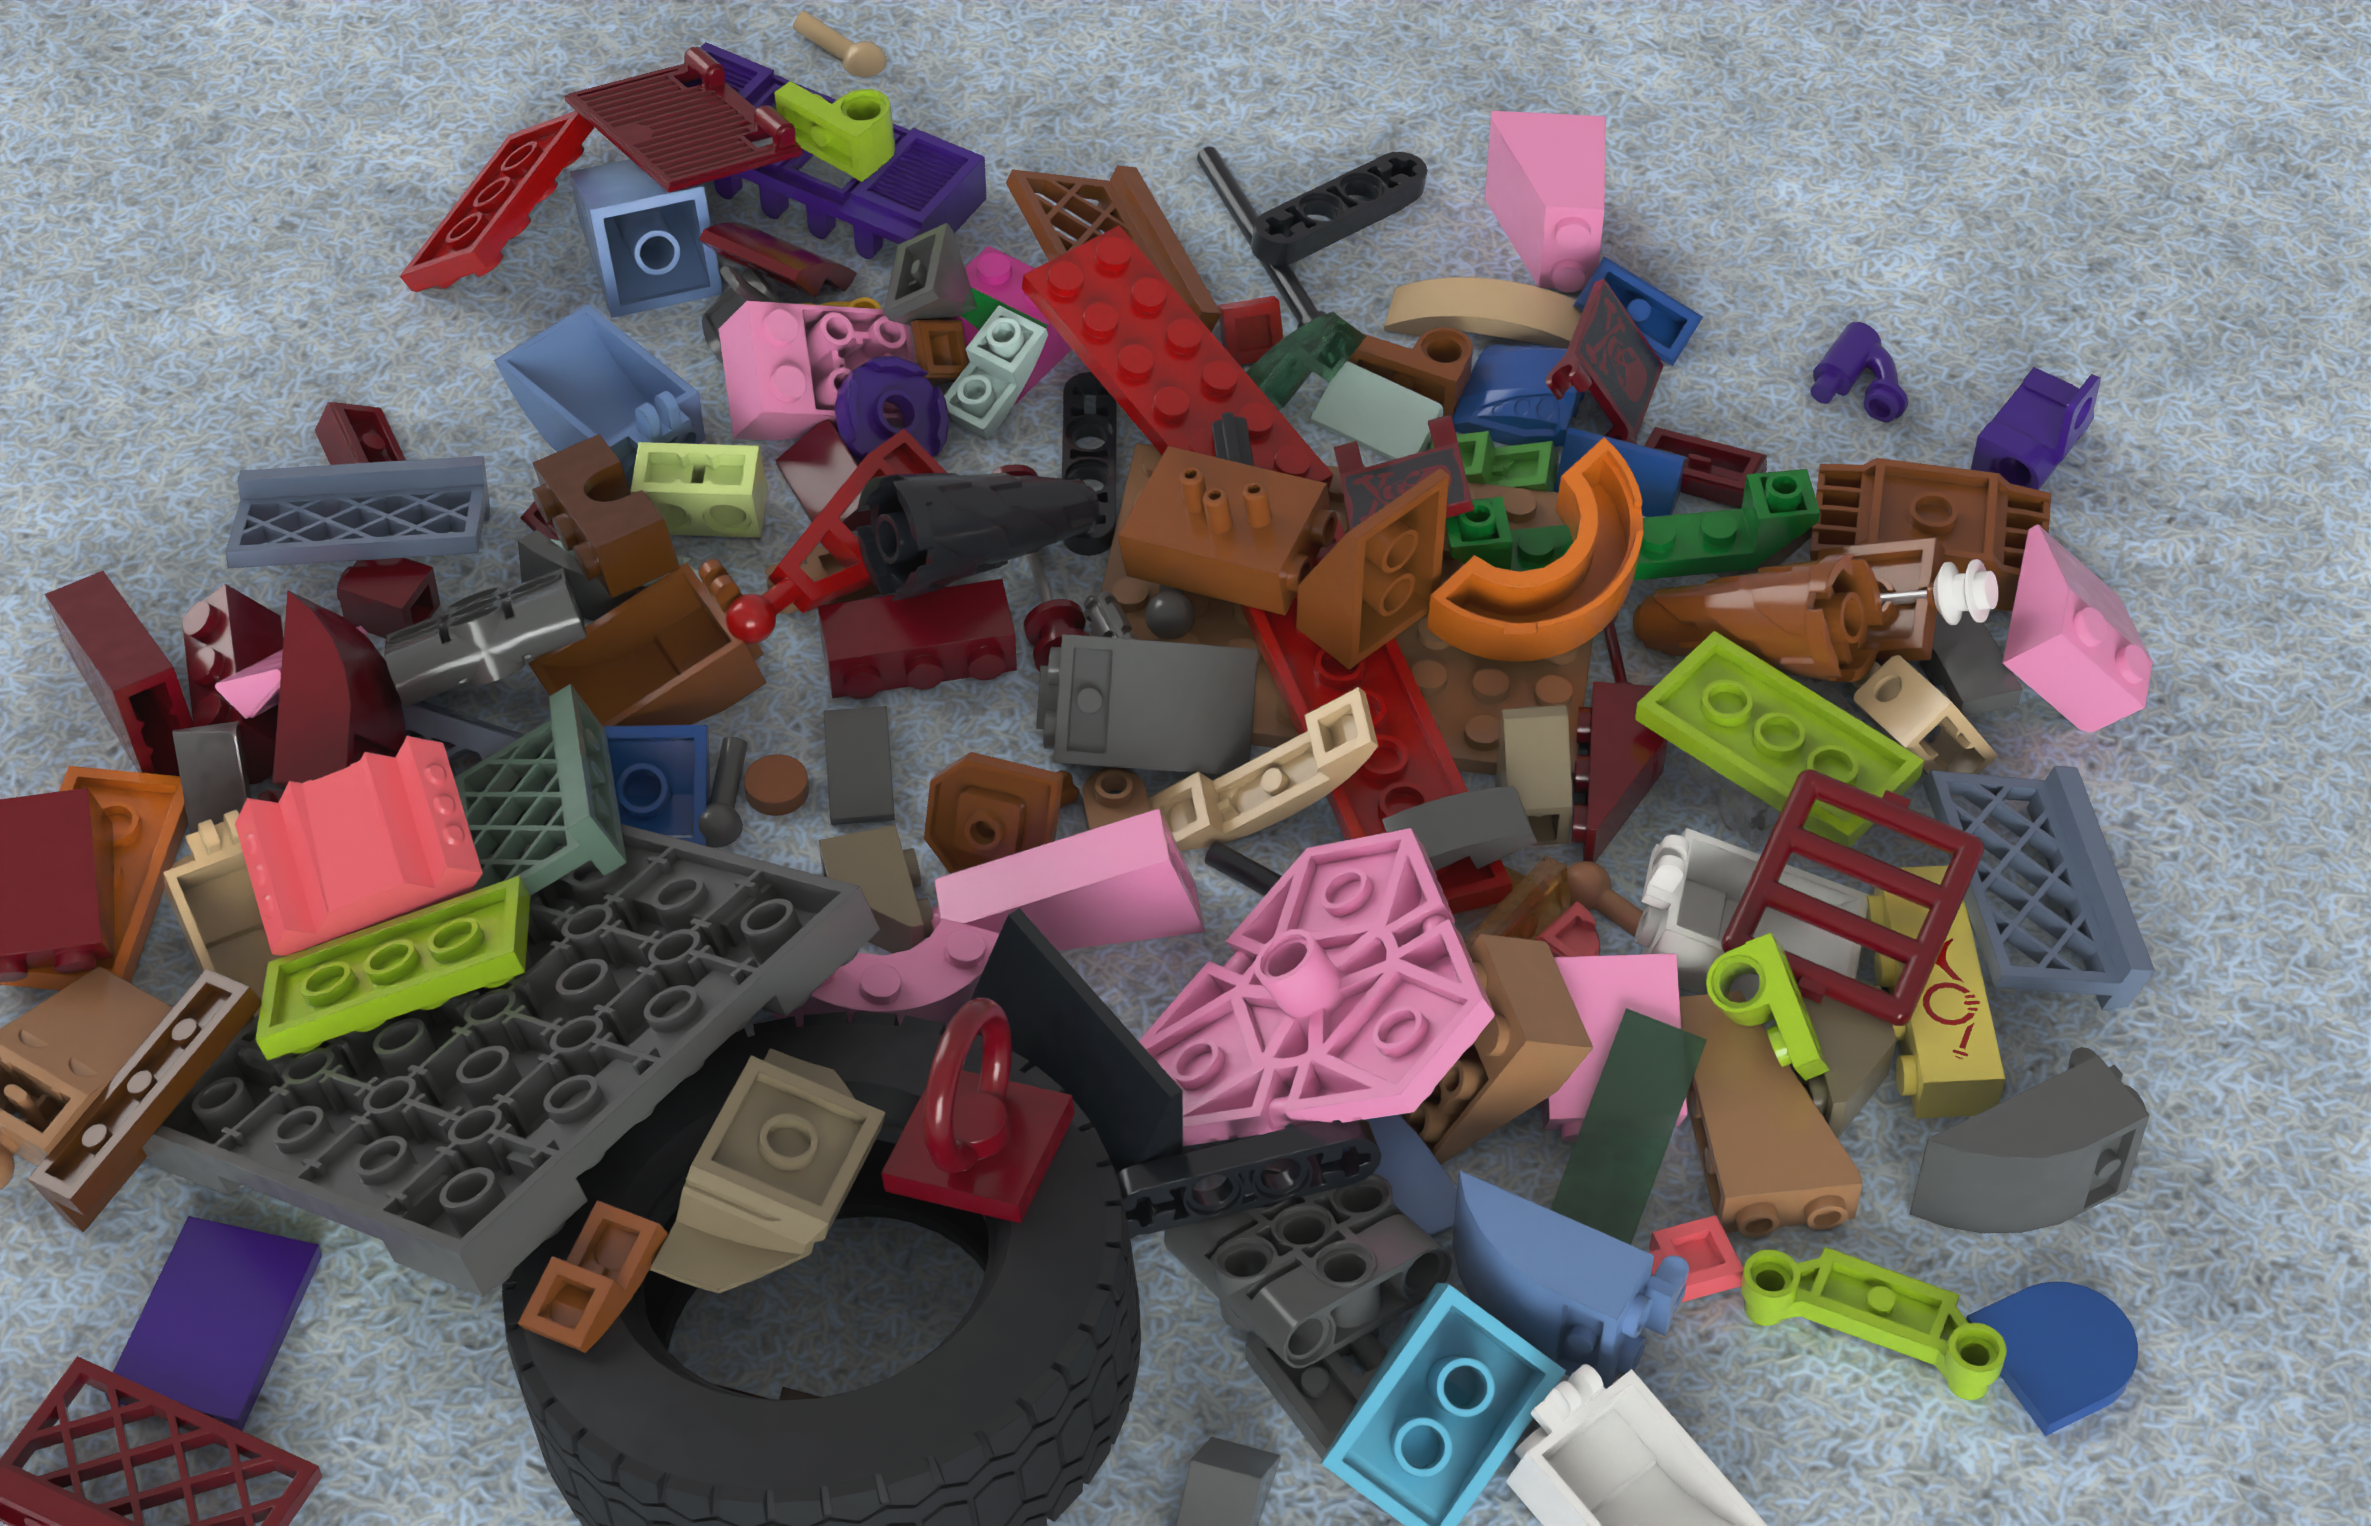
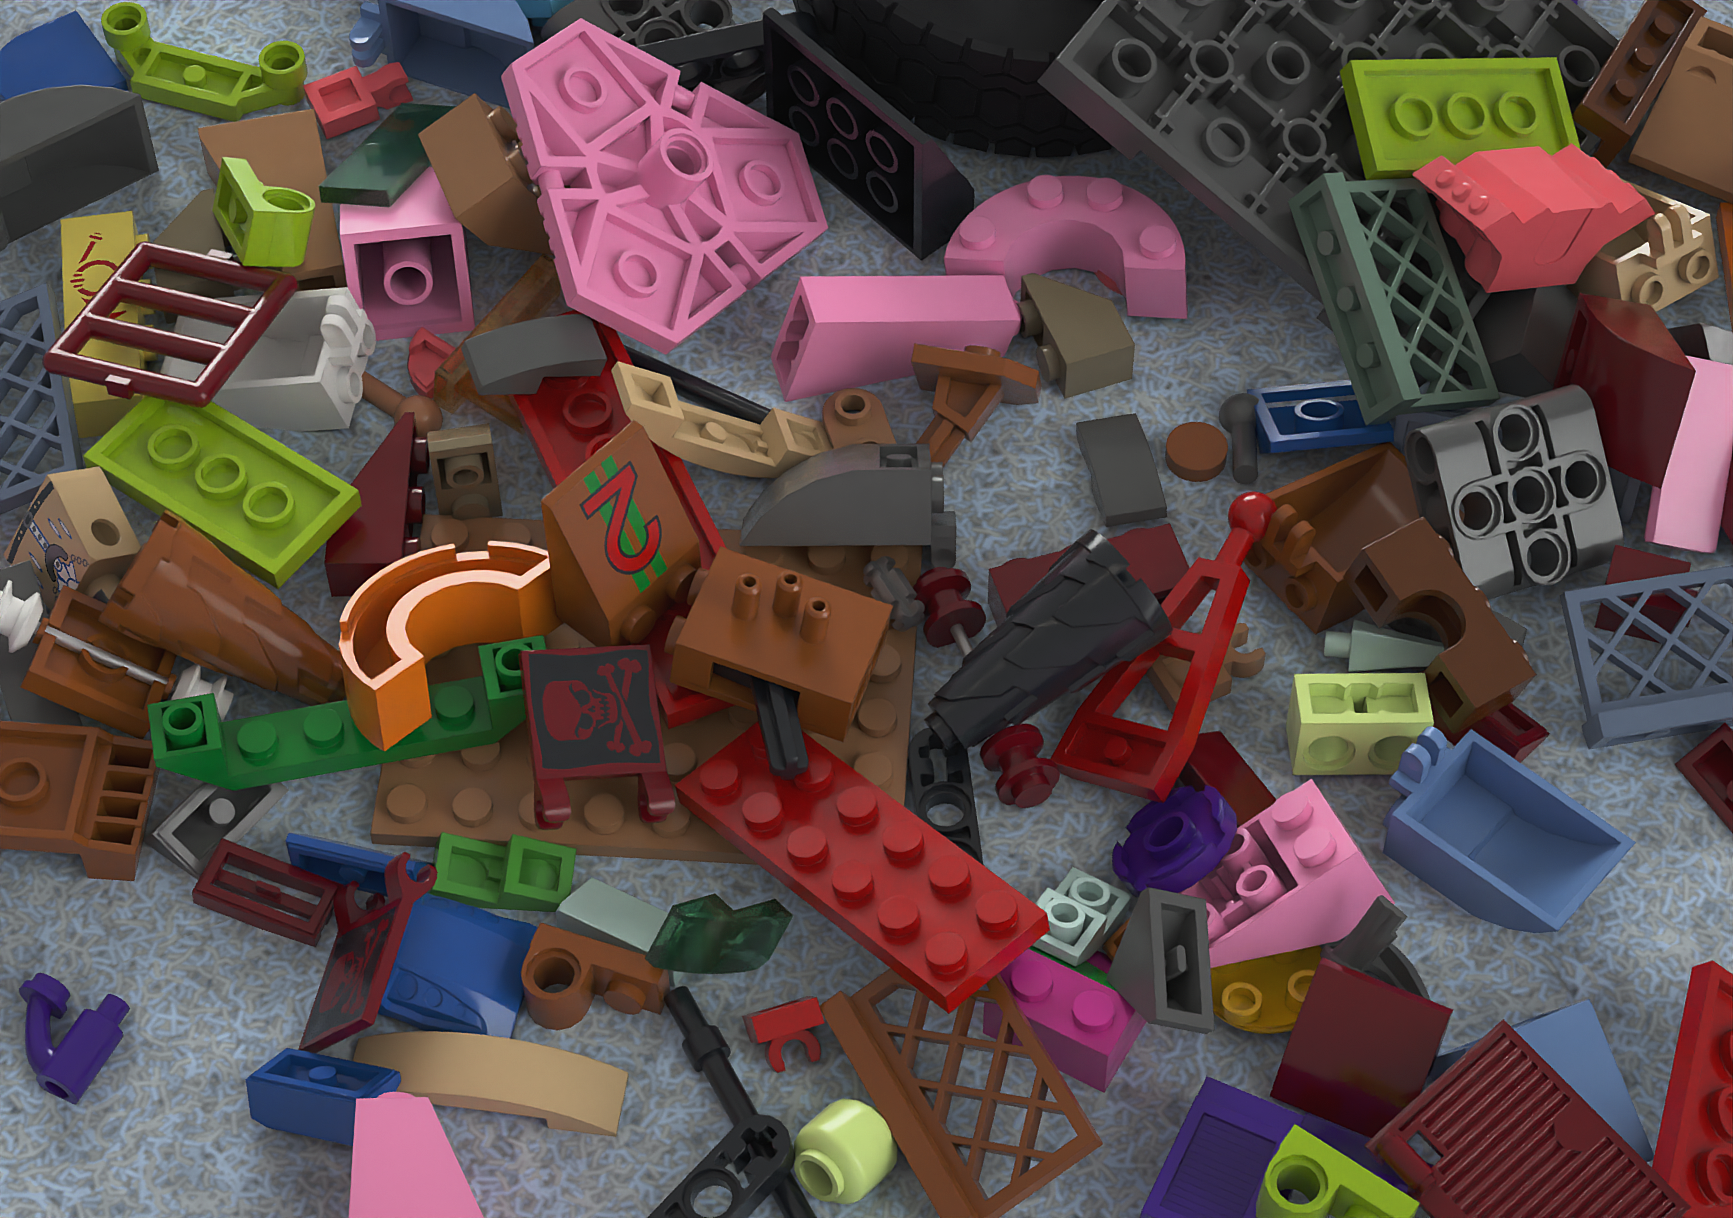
camera: 175 degrees right, 5 degrees up
none -> yellowish green head [794,1098,898,1205]

